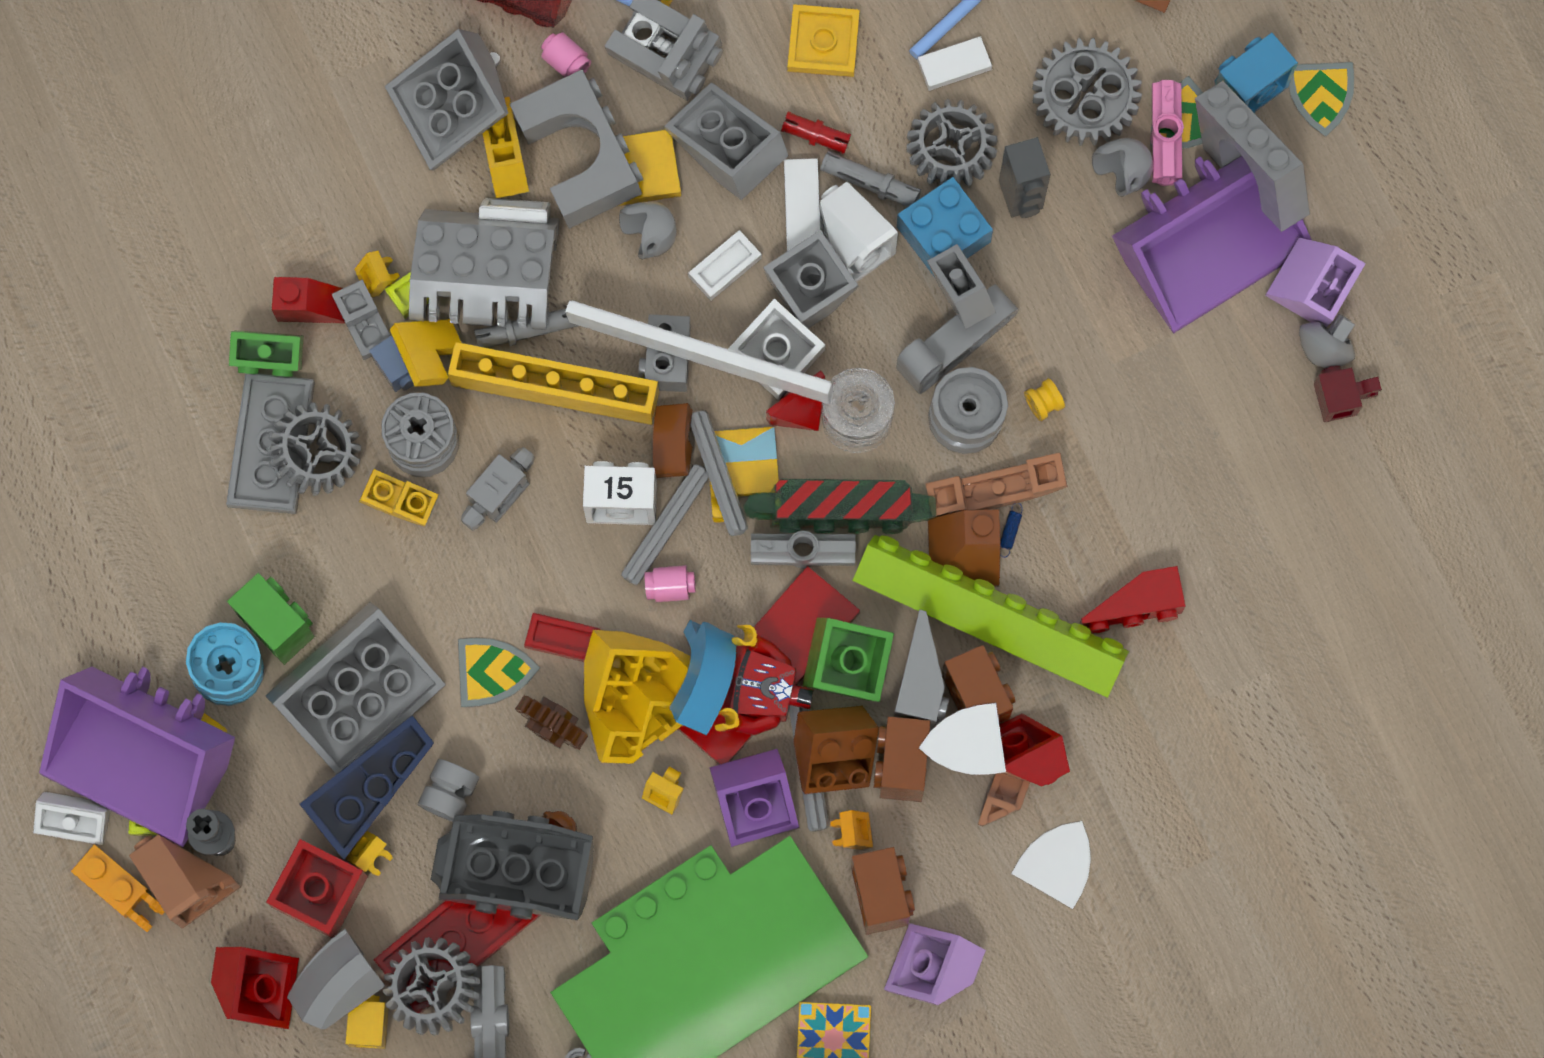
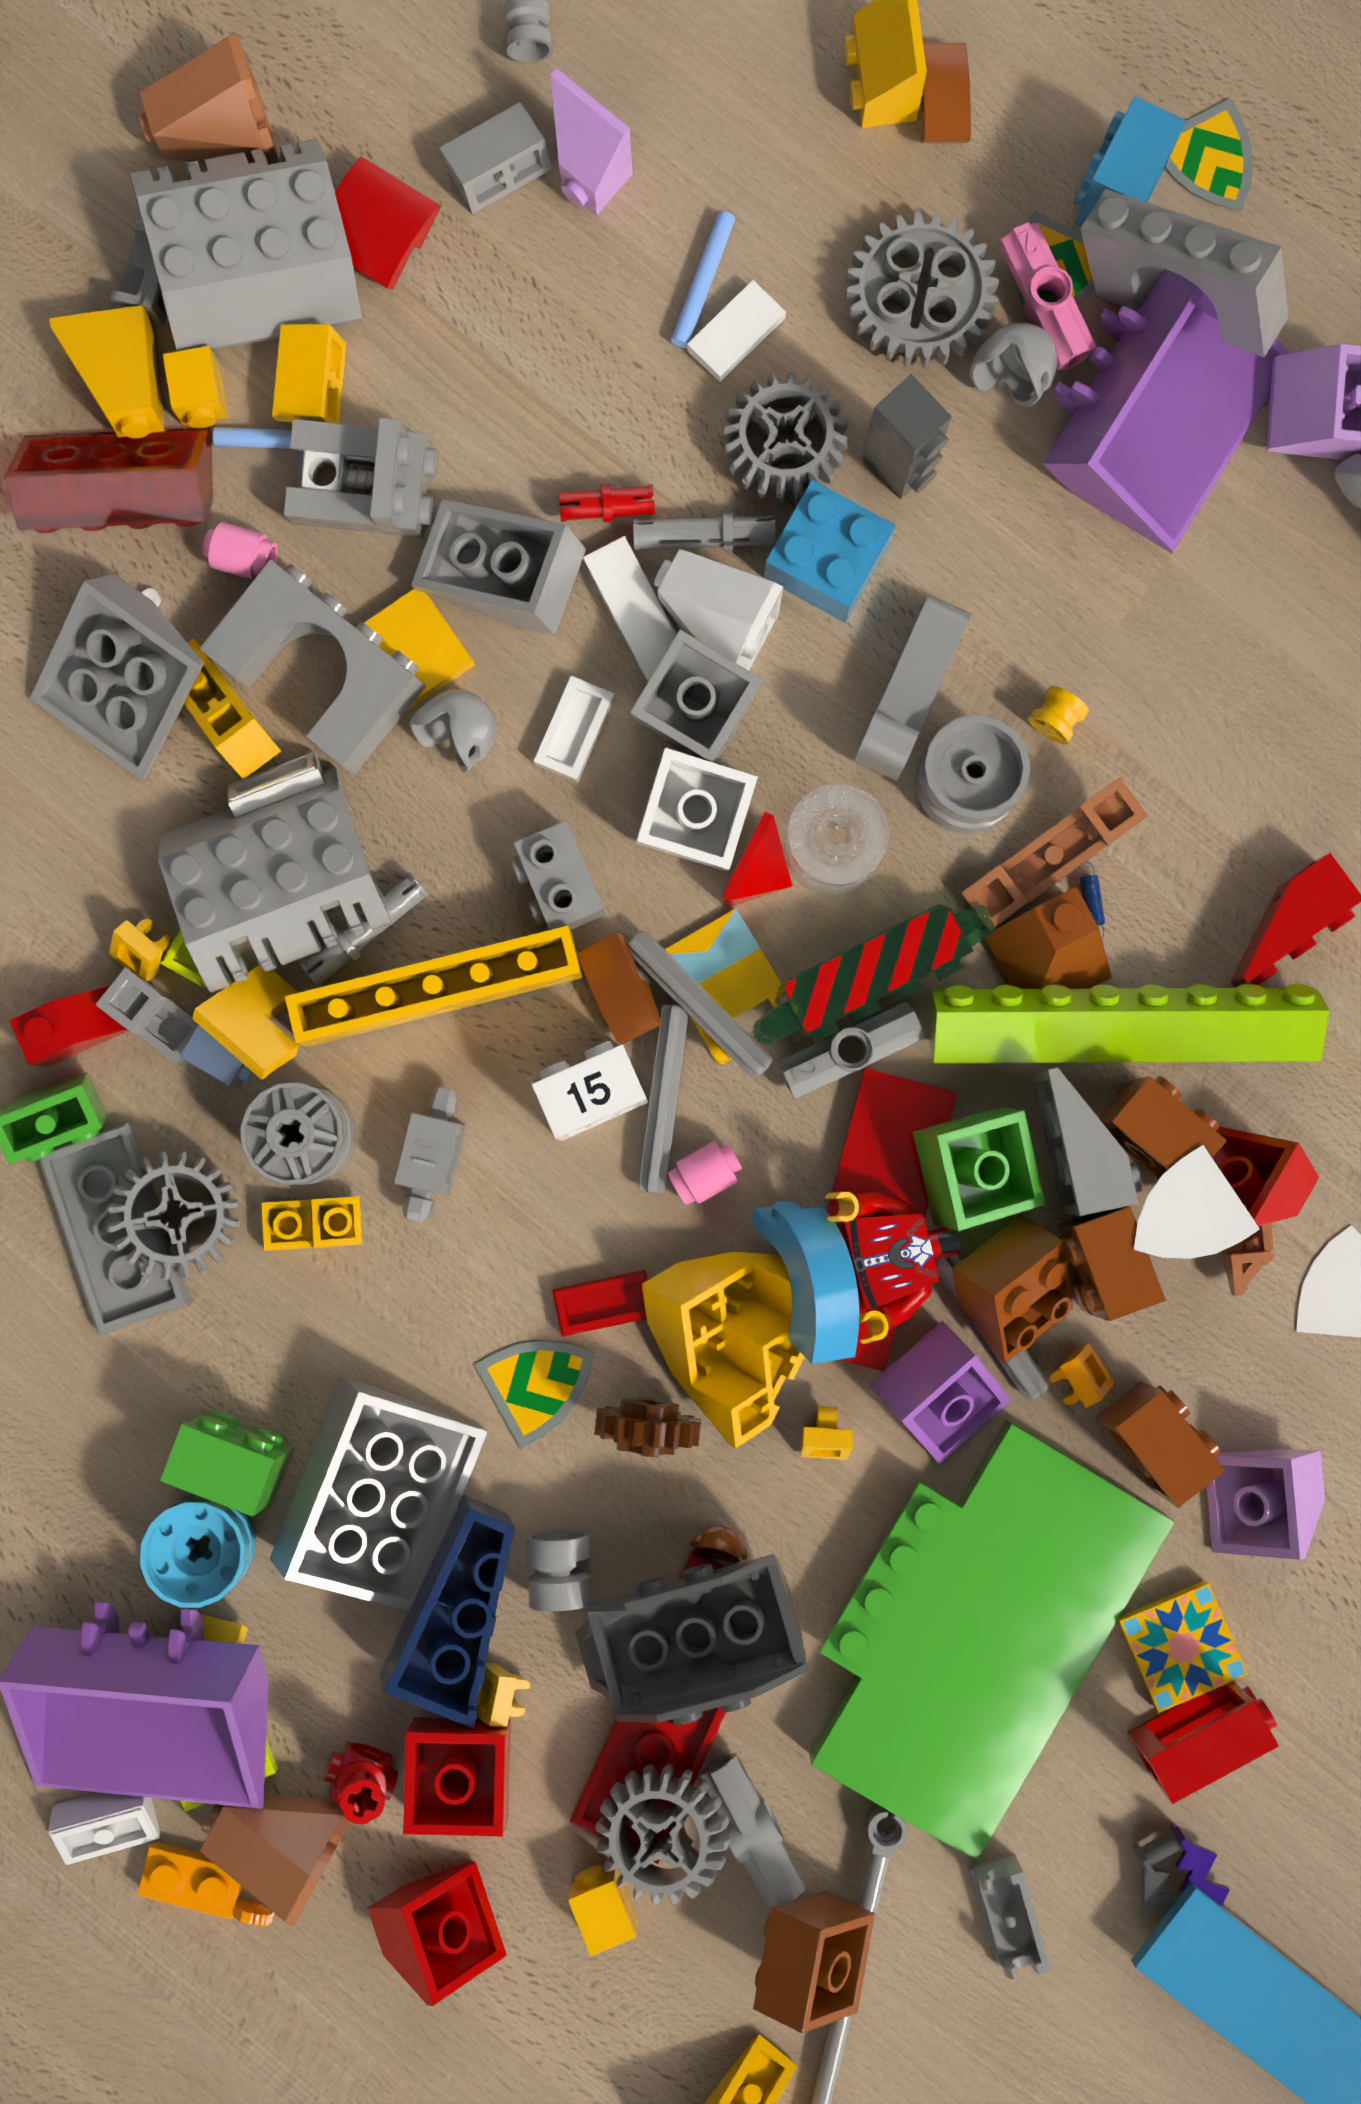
camera: 20 degrees left, 10 degrees up
dark grey piece [186,808,236,856] -> none
light grey slope [287,929,385,1029] -> none
white tile [565,300,833,404] -> none
yellow tile [787,4,860,77] -> none
light grey brick [927,244,996,329] -> none
none -> red connector [323,1741,398,1825]

